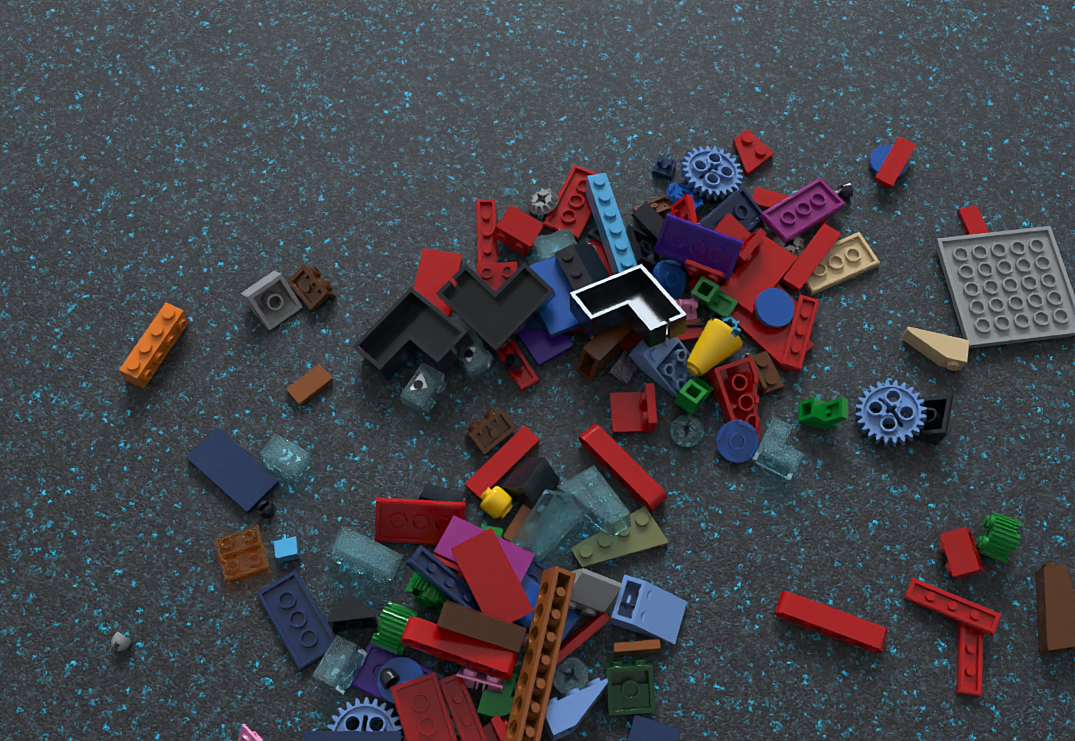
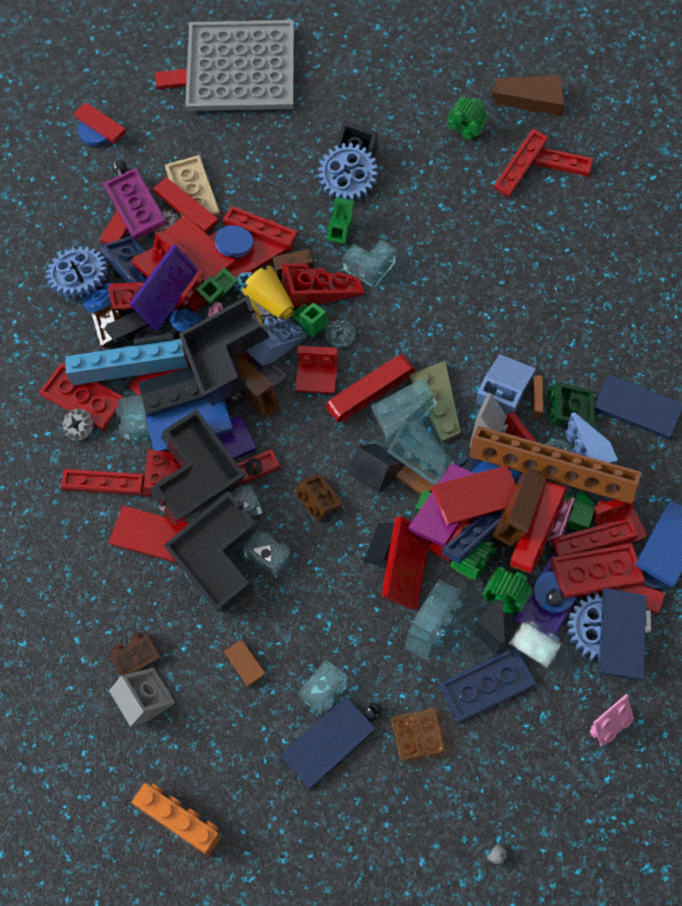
camera: 75 degrees left, 0 degrees up
dark azure slope [274,536,300,563] -> none
red tile [465,425,540,500] -> none
yellow head [480,486,513,519] -> none
red bracket [492,206,543,256] -> none
dark blue tile [652,156,677,181] -> none
blue tile [716,420,759,463] -> none
red wing [733,129,774,177] -> none
red beam [774,591,888,653] -> none
tan slope [902,326,970,371] -> none
red brick [939,526,985,580] -> none

